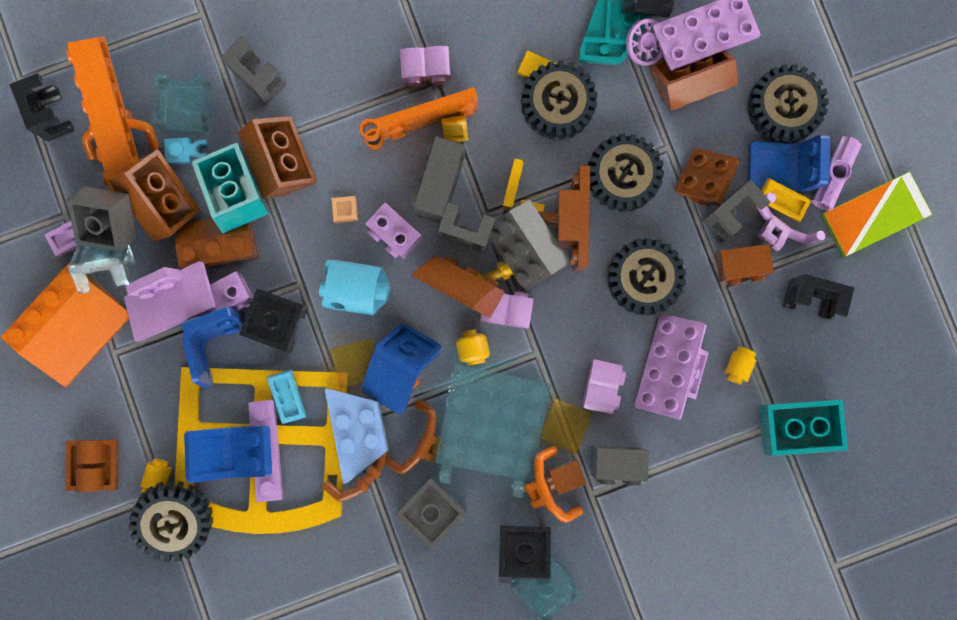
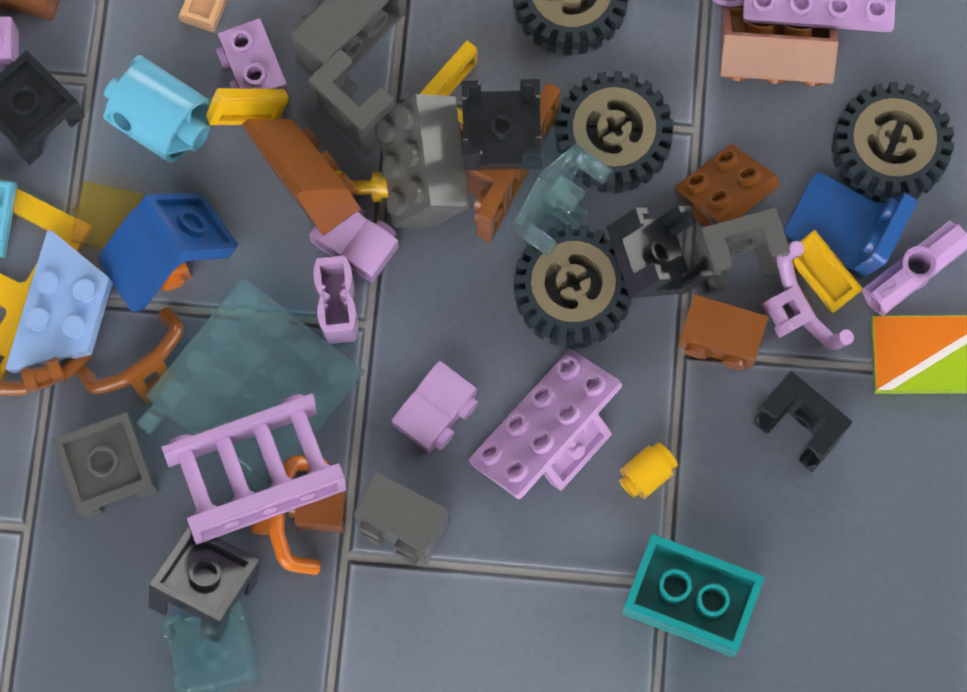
camera: 25 degrees right, 10 degrees down
yellow head [456,329,490,366] -> none
clear yellow piece [539,398,593,453] -> none
none -> lavender fence [161,393,346,545]
none -> yellow tile [205,88,290,125]
none -> lavender brick [313,255,359,345]
none -> black panel [461,79,542,171]
none -> clear light blue panel [510,143,612,256]
none -> black panel [606,205,713,298]

